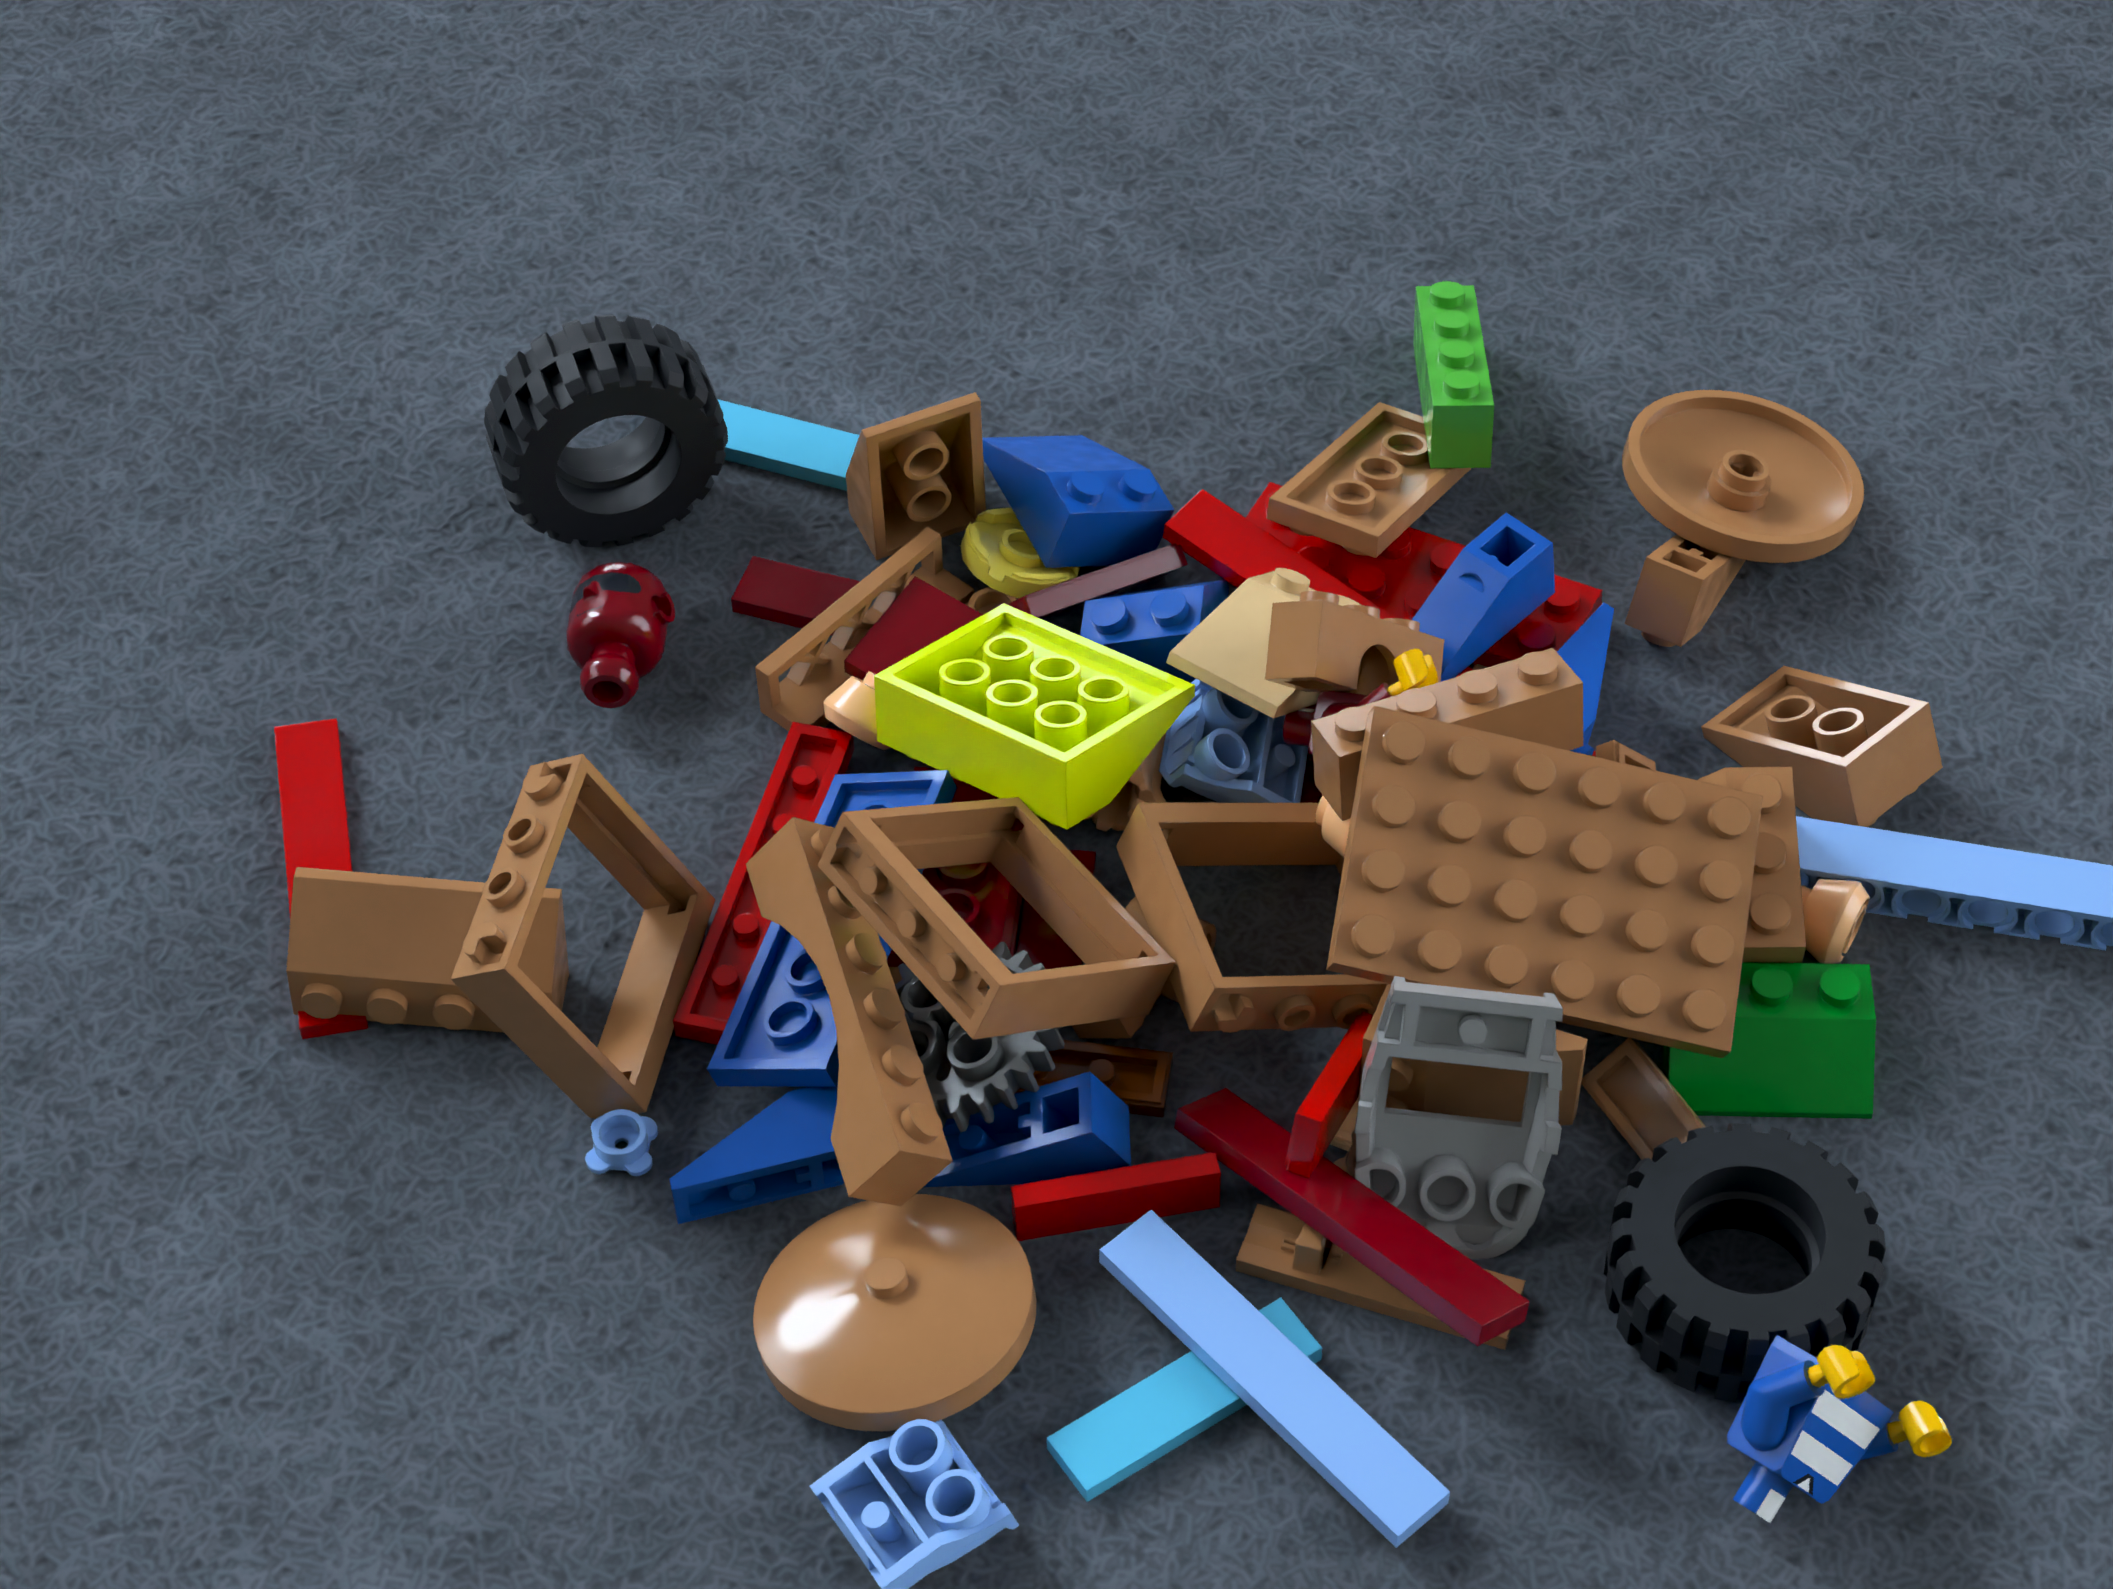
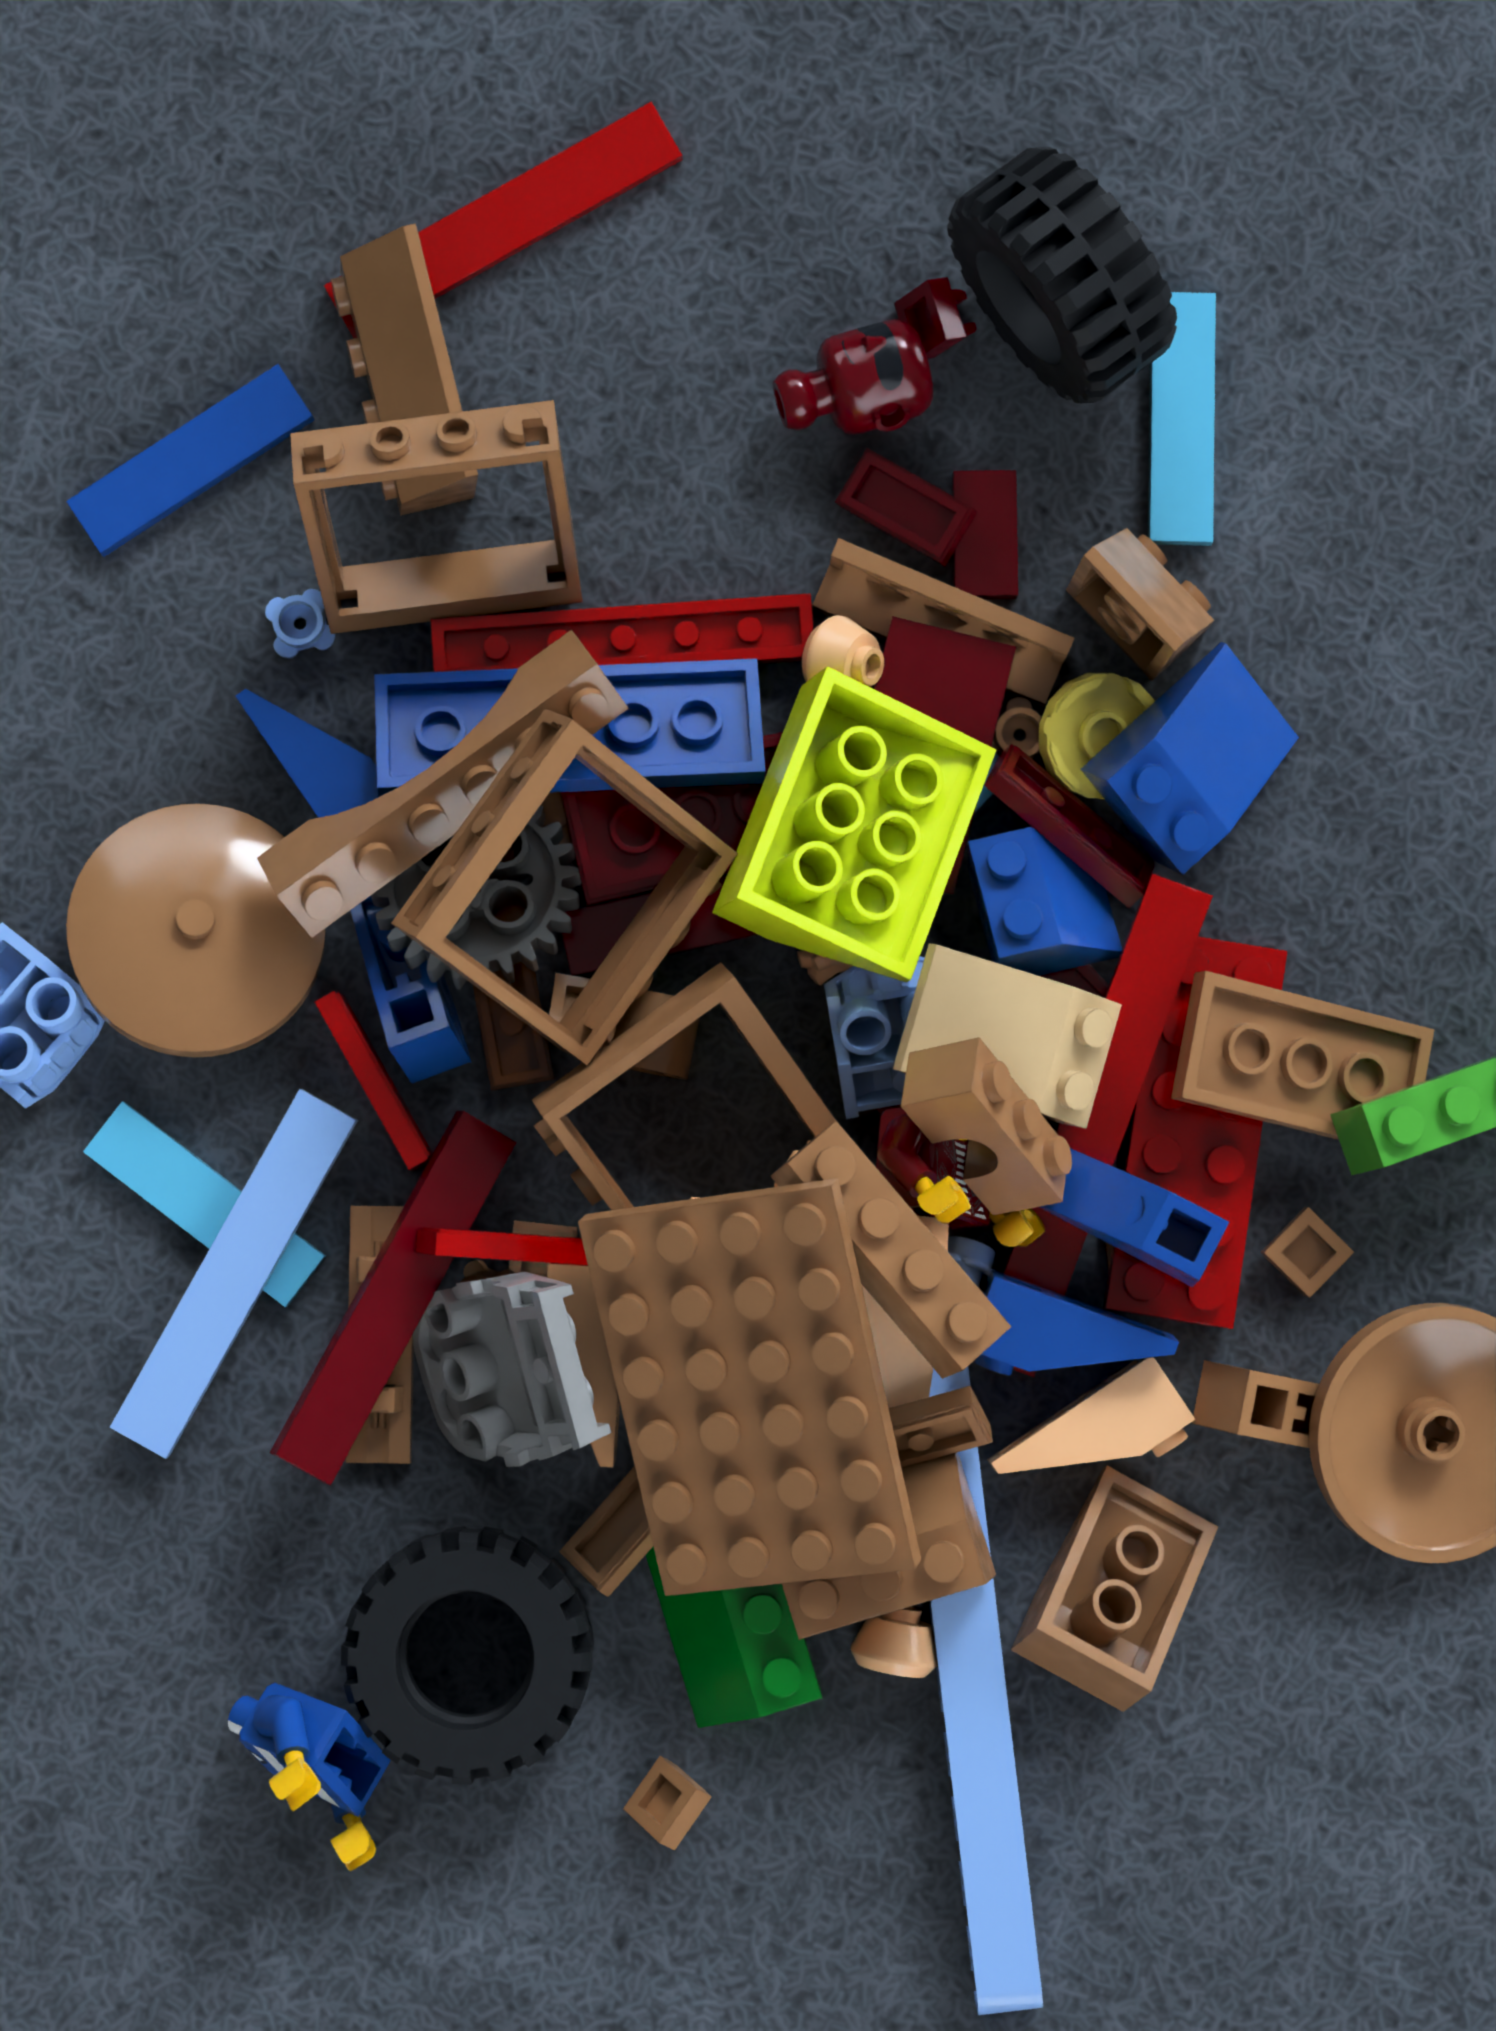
camera: 65 degrees right, 35 degrees up
none -> blue tile [66,364,315,557]
none -> medium nougat plate [623,1756,712,1850]
none -> dark red tile [835,448,977,567]
none -> dark red tile [894,277,977,359]
none -> light nougat slope [987,1357,1196,1474]
none -> medium nougat plate [1260,1207,1354,1298]

